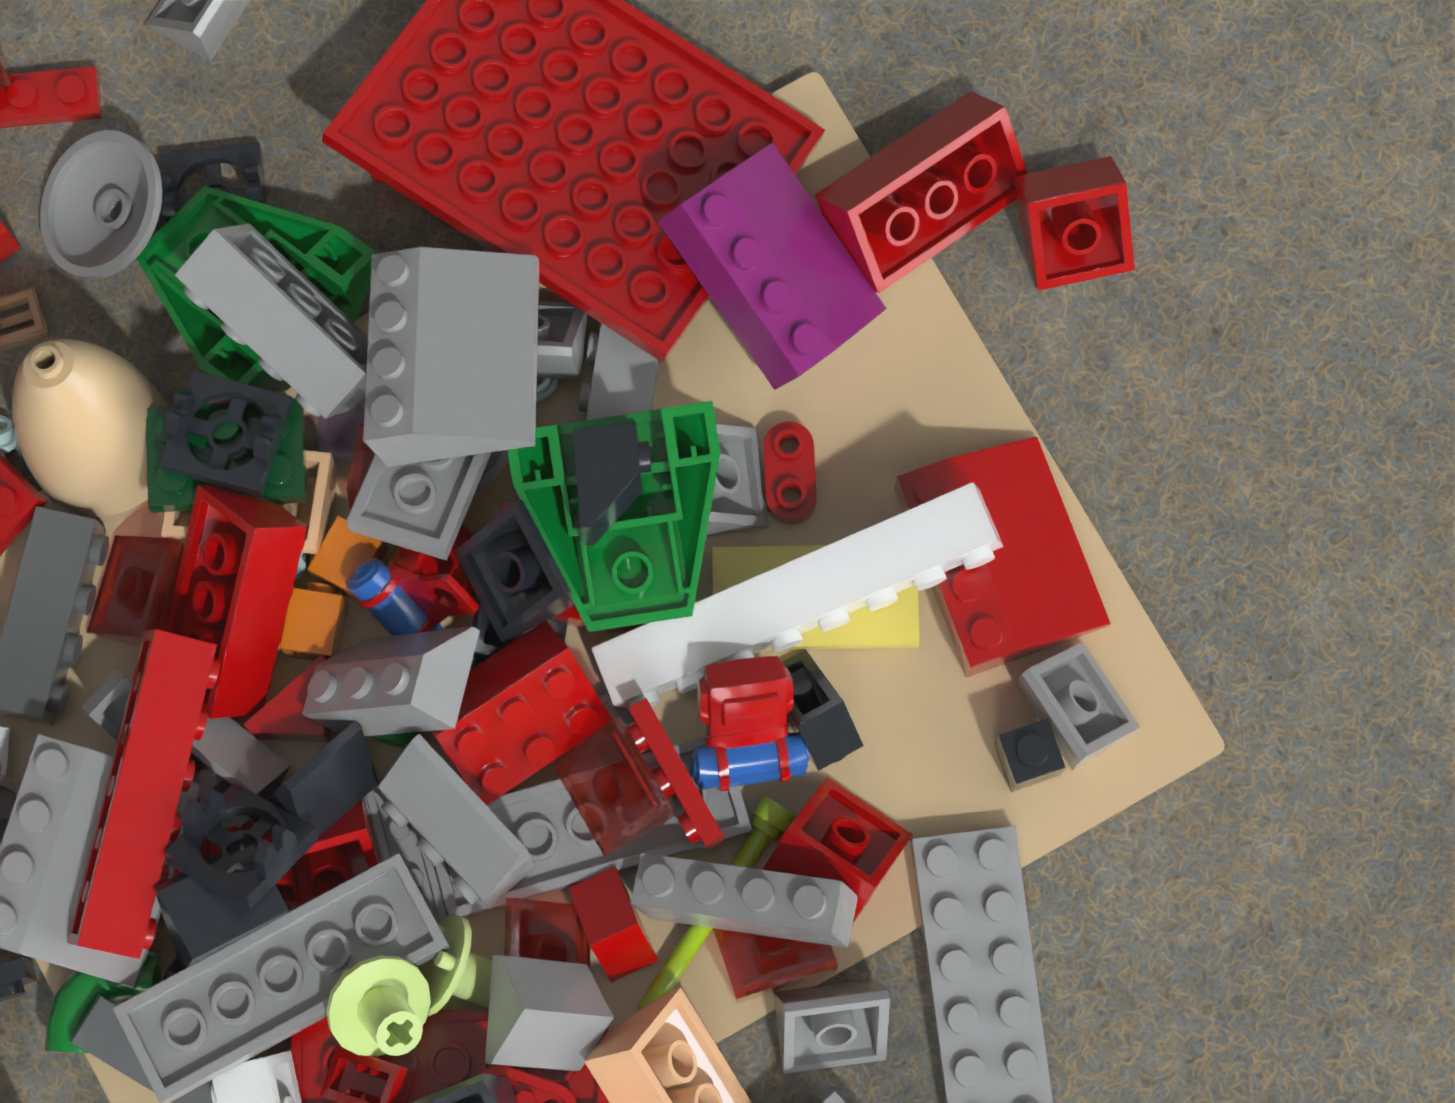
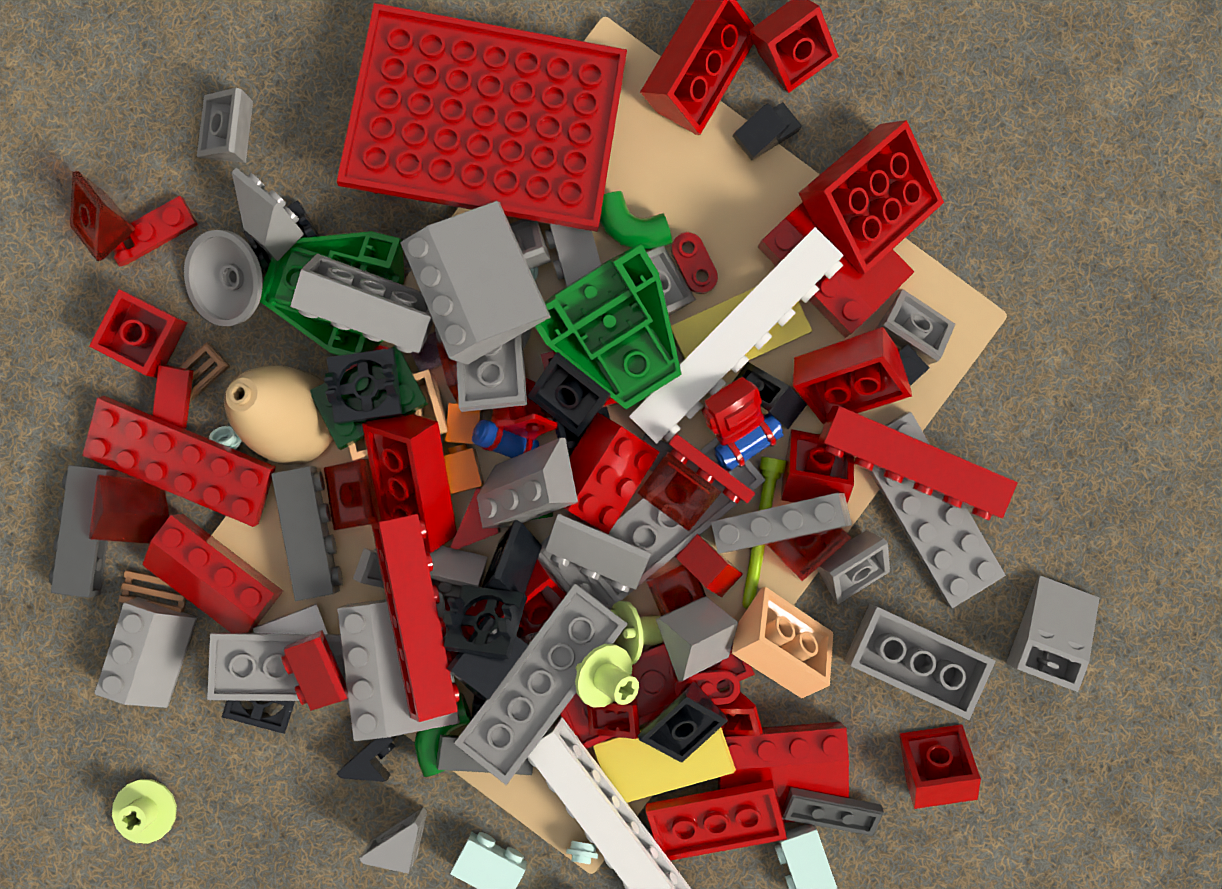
camera: 25 degrees left, 10 degrees up
black slope [573,423,652,546] -> none
magenta slope [658,142,887,390] -> none
none -> light grey slope [232,168,304,261]
none -> green cylinder [600,191,672,249]
none -> black slope [732,102,802,161]
none -> red slope [793,327,912,424]
none -> red slope [798,120,944,274]
none -> red brick [817,406,1018,521]

